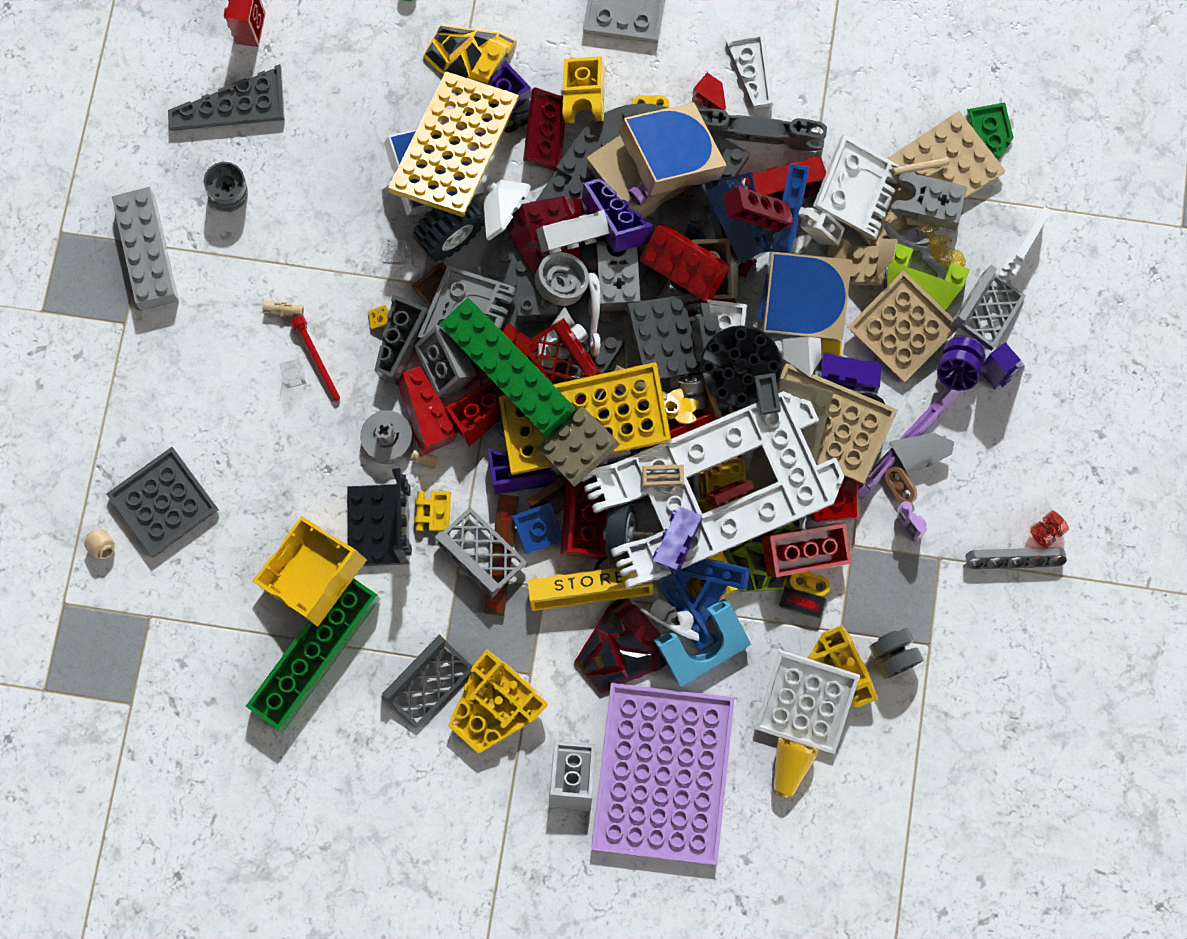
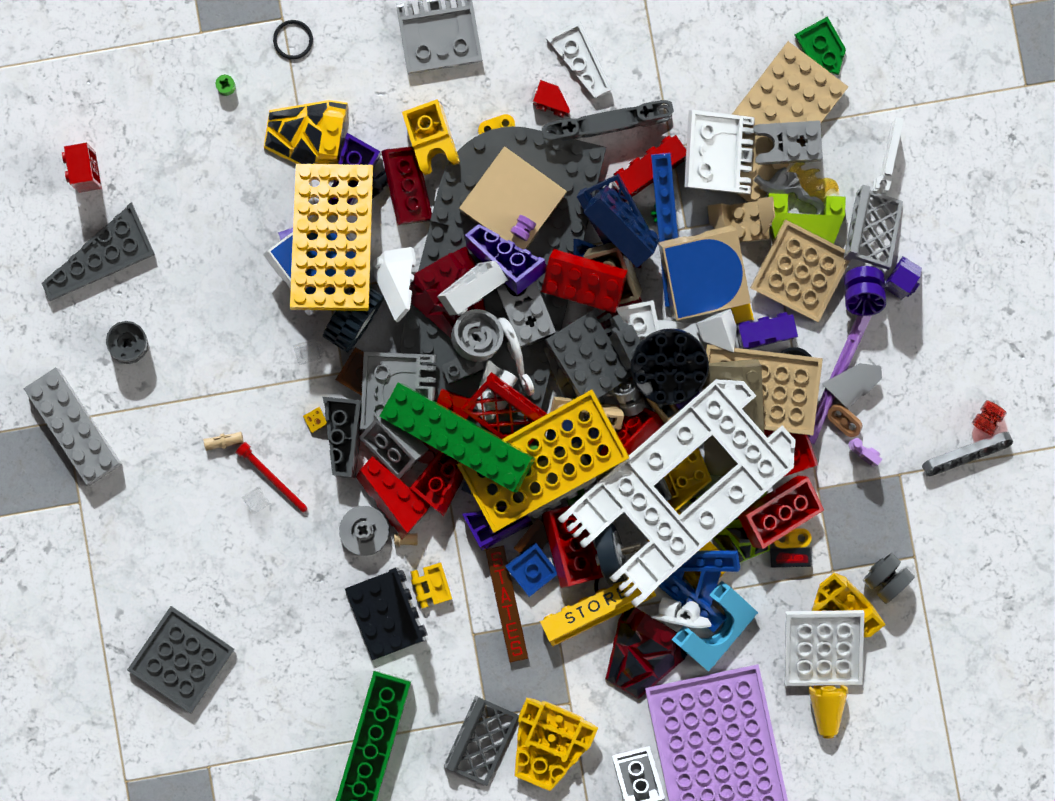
camera: 25 degrees left, 10 degrees up
tan head [84,529,115,559] -> none
yellow tile [253,516,367,627] -> none
light grey fence [435,507,527,598] -> none
dark tan plate [538,406,620,487] -> none
blue tile [619,102,726,196] -> none
tan tile [642,464,684,488] -> none
wedge [652,506,703,575] -> none
yellow plate [664,389,699,424] -> none
dark red plate [703,480,754,506] -> none
dark red brick [723,186,794,233] -> none
dark grey tile [754,373,781,415] -> none
white hinge [798,207,845,246] -> none
tan piece [892,158,949,176] -> none

